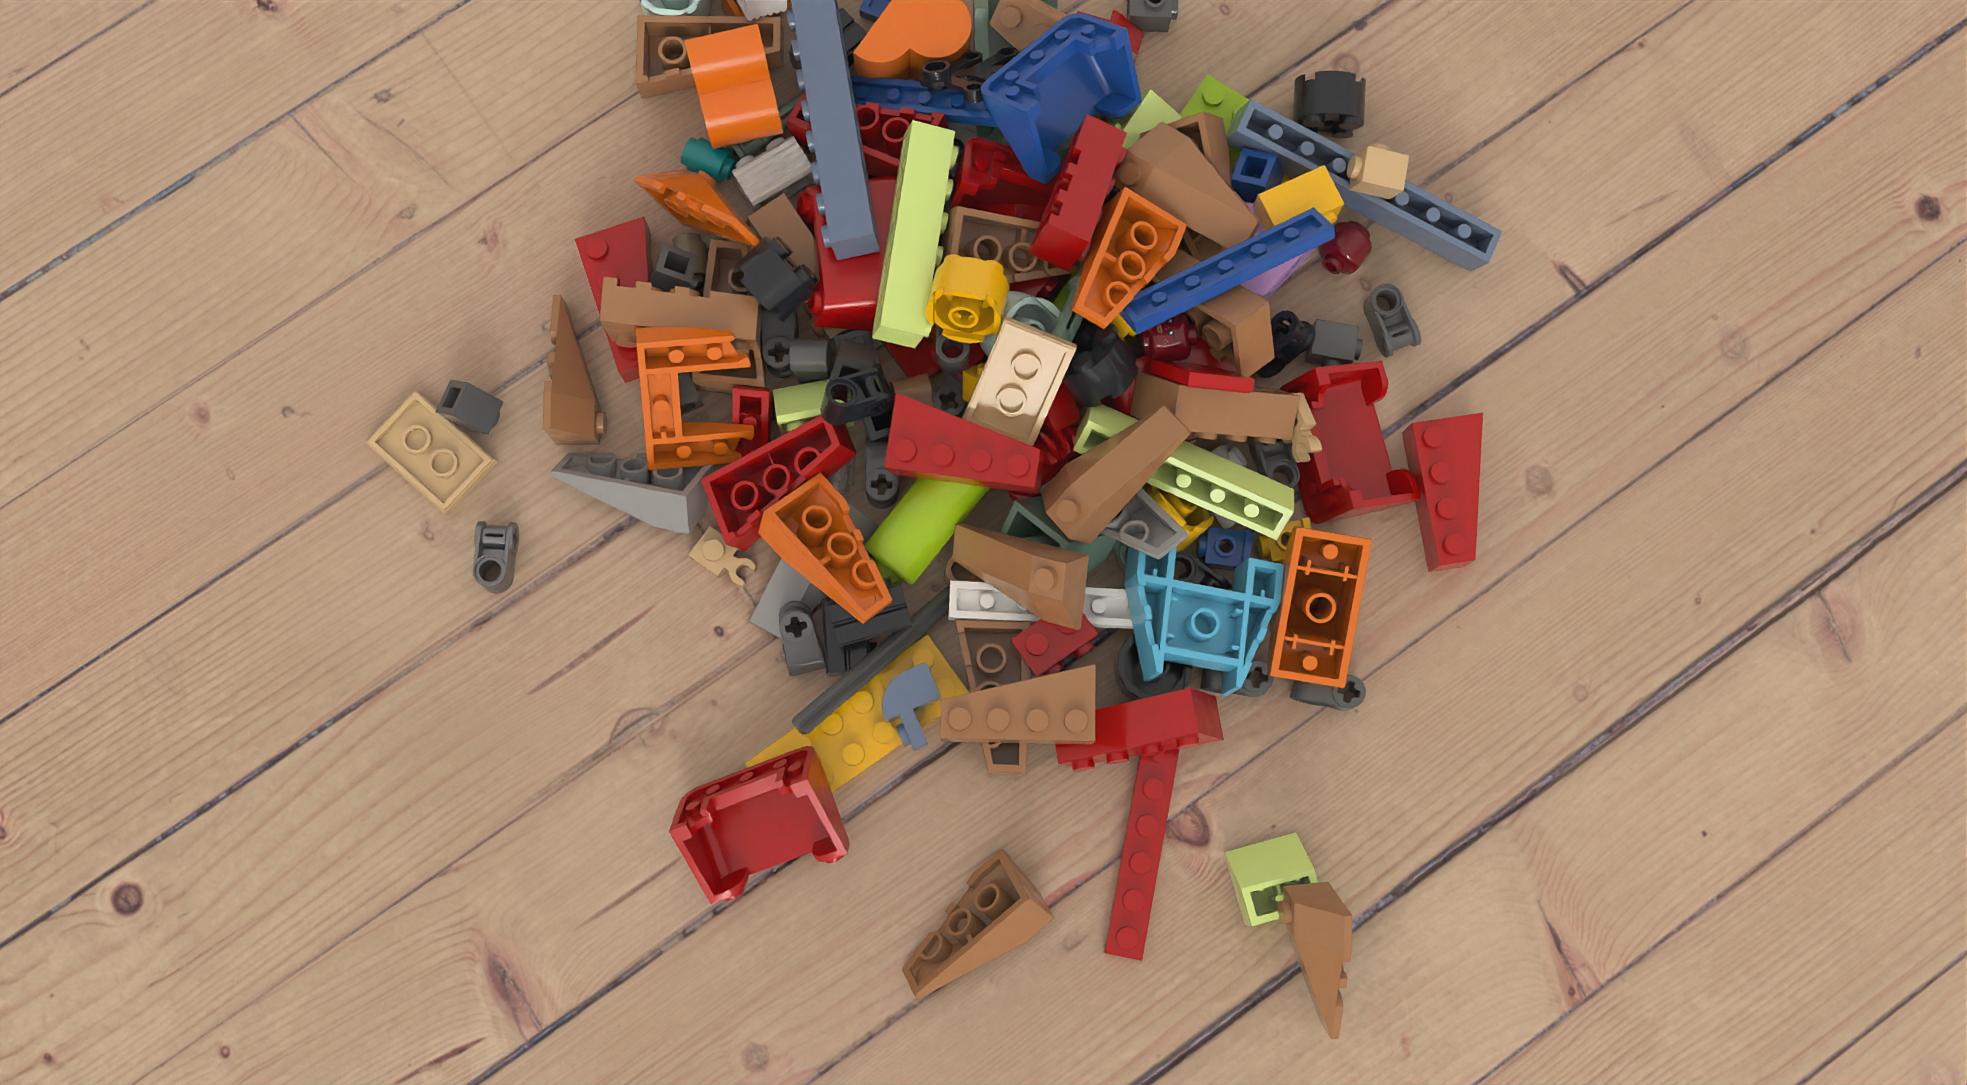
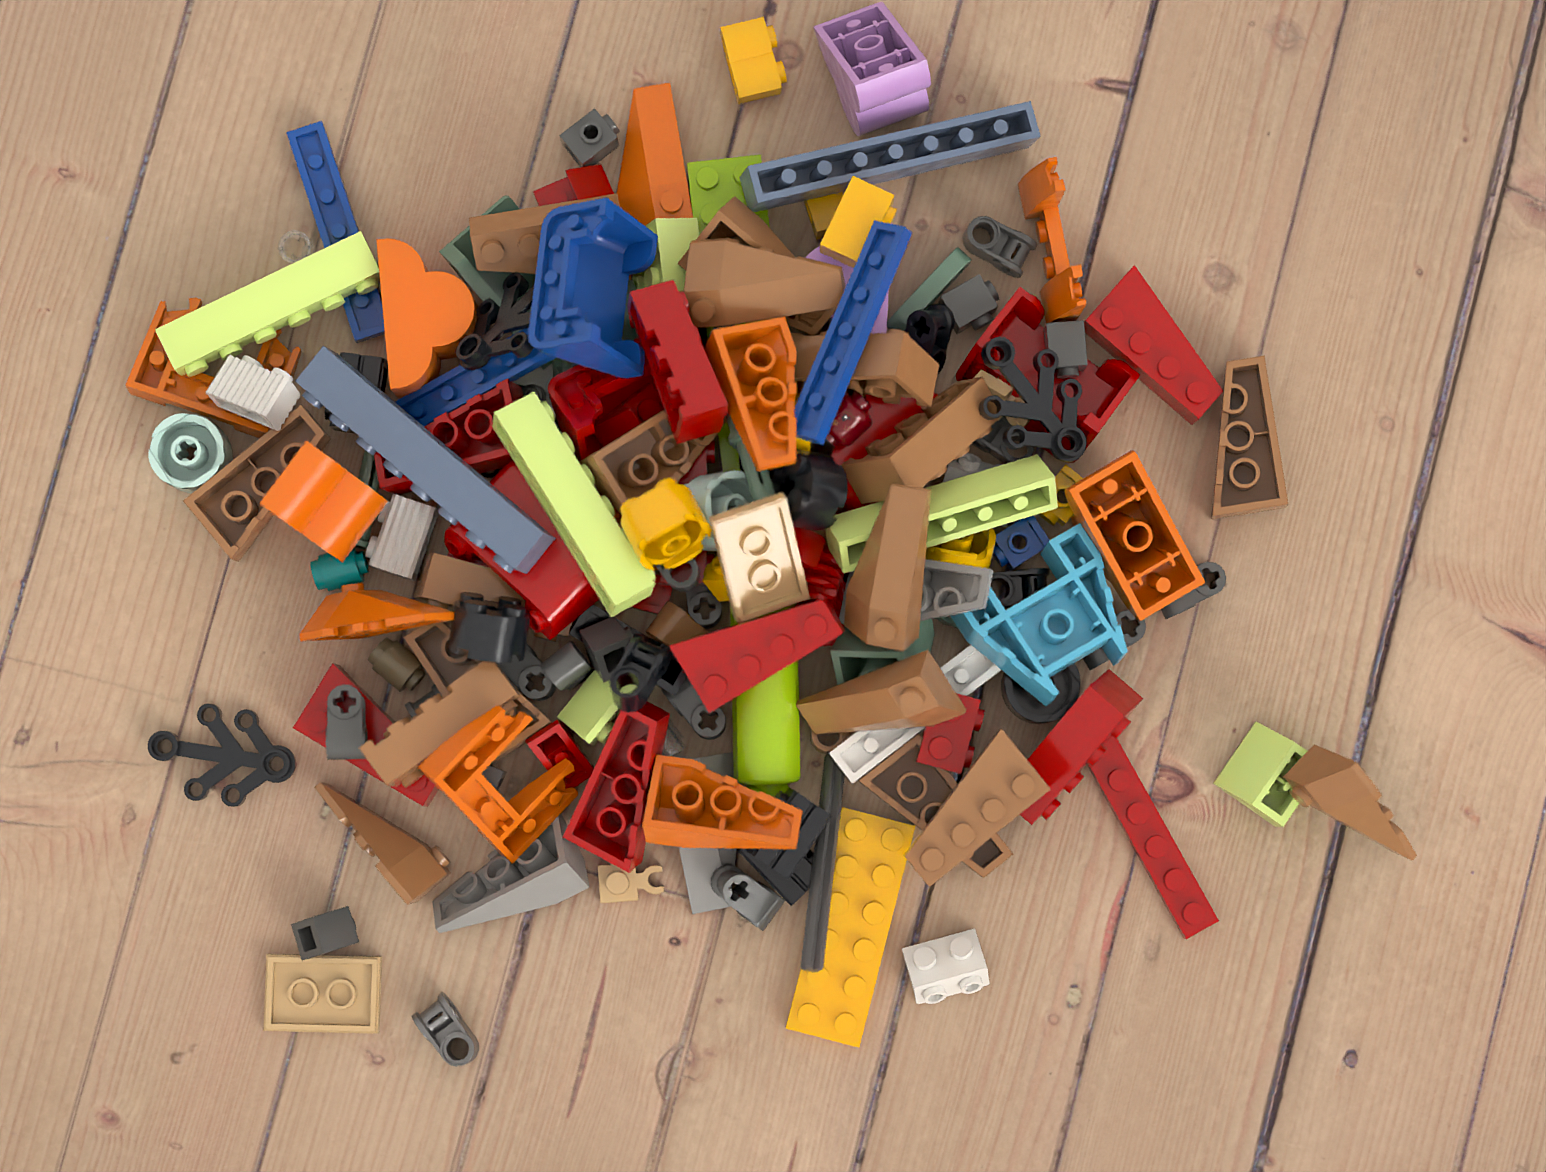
camera: 35 degrees left, 5 degrees up
dark grey brick [650,243,699,292] -> none
red windscreen [669,746,850,904] -> none
sand blue brick [882,662,941,752] -> none
medium nougat wedge [902,849,1054,999] -> none
red tile [1150,359,1255,394] -> none
blue brick [1231,148,1284,203] -> none
black brick [1293,71,1366,138] -> none
dark red head [1318,220,1372,274] -> none
tan brick [1347,143,1409,199] -> none
none -> black plant [148,704,296,807]
none -> dark grey piece [326,684,368,760]
none -> orange wedge [616,83,693,226]
none -> yellow brick [720,17,787,104]
none -> lavender brick [813,1,931,136]
none -> sand green beam [887,247,972,331]
none -> white bracket [902,928,989,1004]
none -> black plant [979,337,1086,462]
none -> orange wedge [1018,157,1087,323]
none -> dark grey brick [1044,320,1088,379]
none -> medium nougat wedge [1211,355,1288,520]

